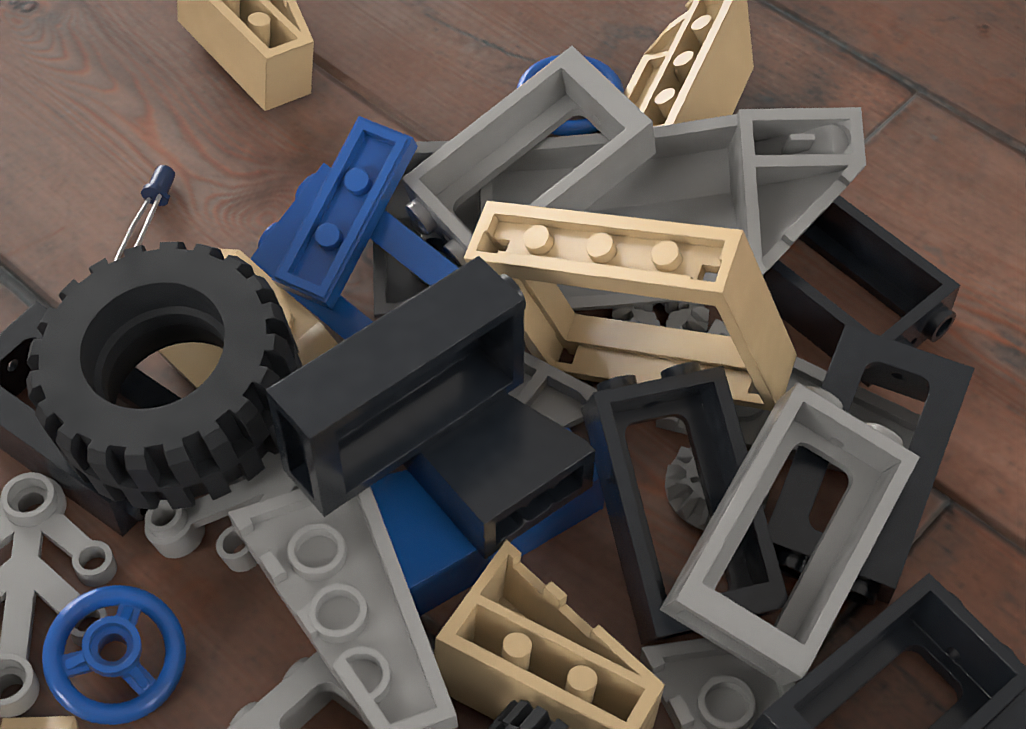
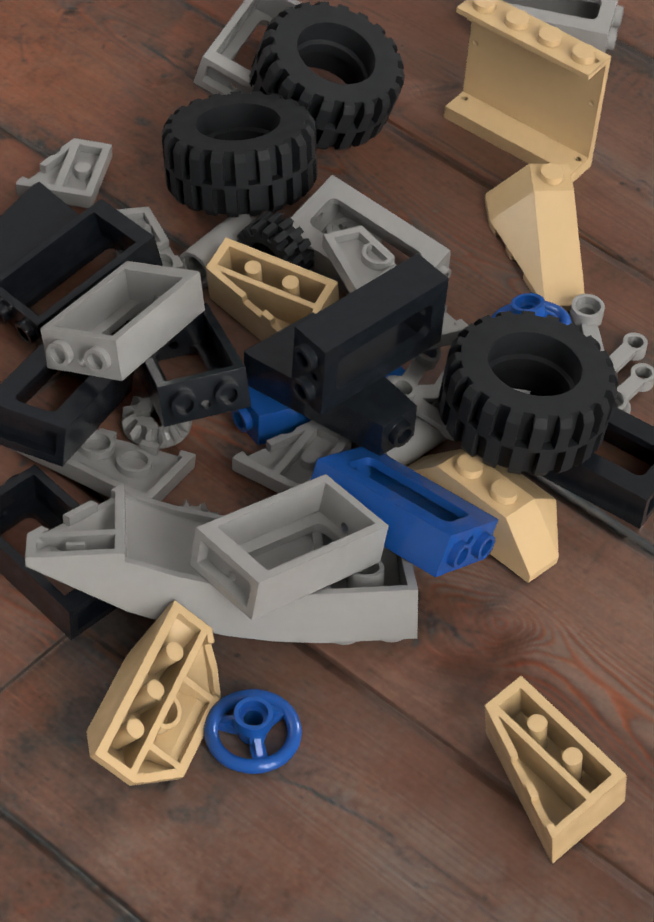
camera: 175 degrees right, 5 degrees down
piece [114,165,175,261] -> none
blue tile [272,116,418,310] -> none
tan window [464,201,797,411] -> none

